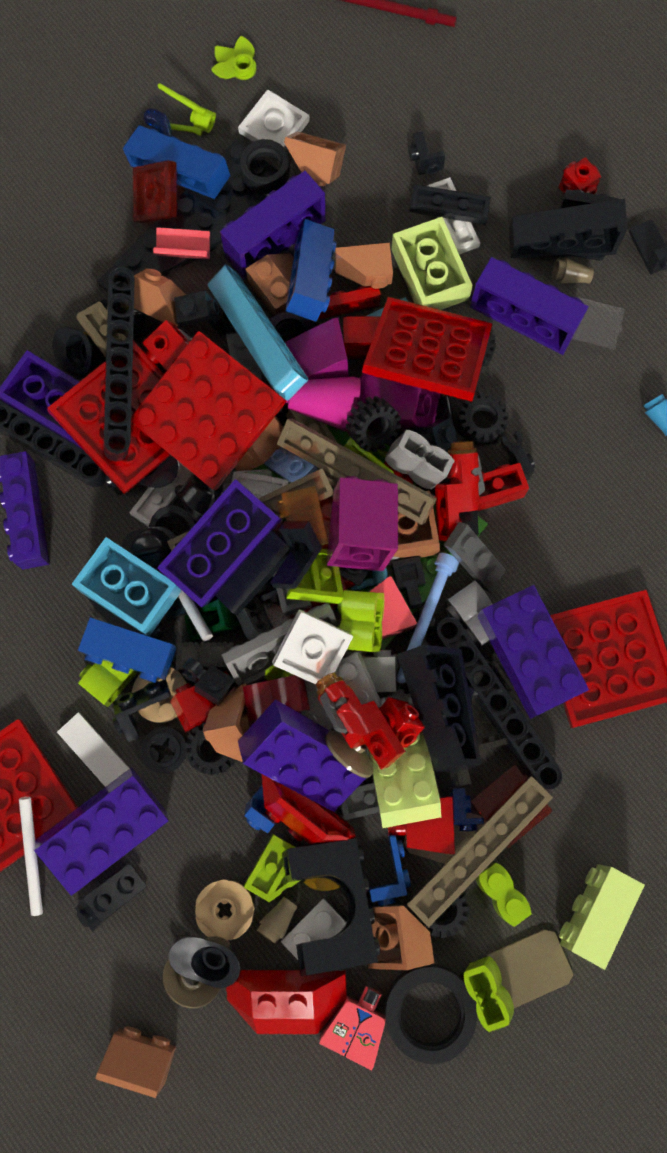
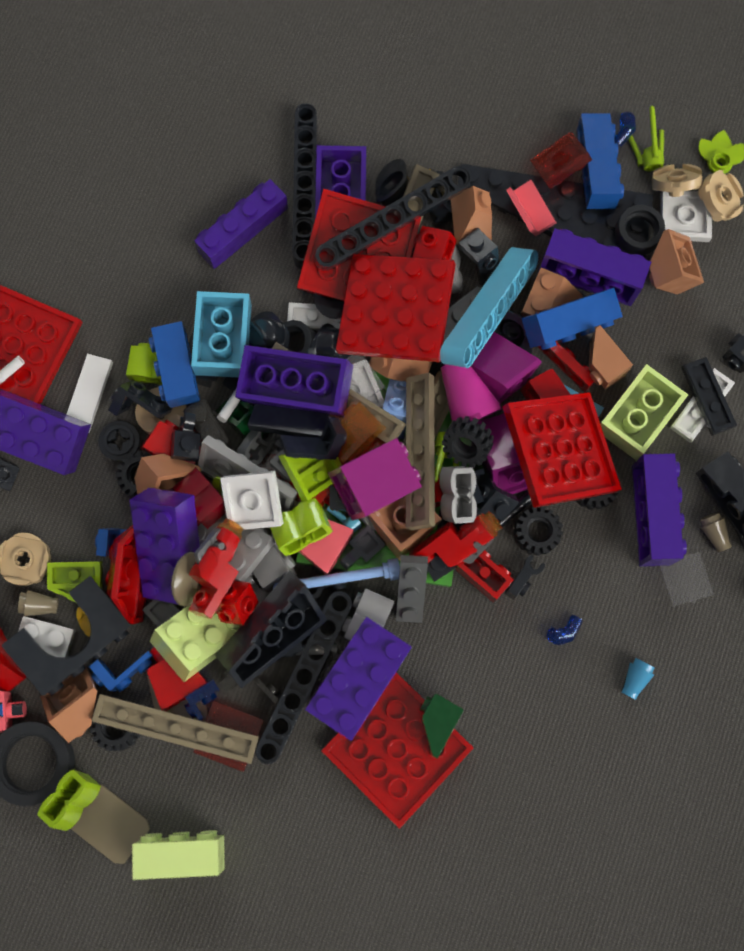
camera: 55 degrees right, 0 degrees up
lime brick [476,862,532,927] -> none
none -> dark green slope [419,693,464,759]
none -> clear blue arm [546,615,583,645]
none -> tan plate [652,164,703,197]
none -> tan plate [698,170,744,222]

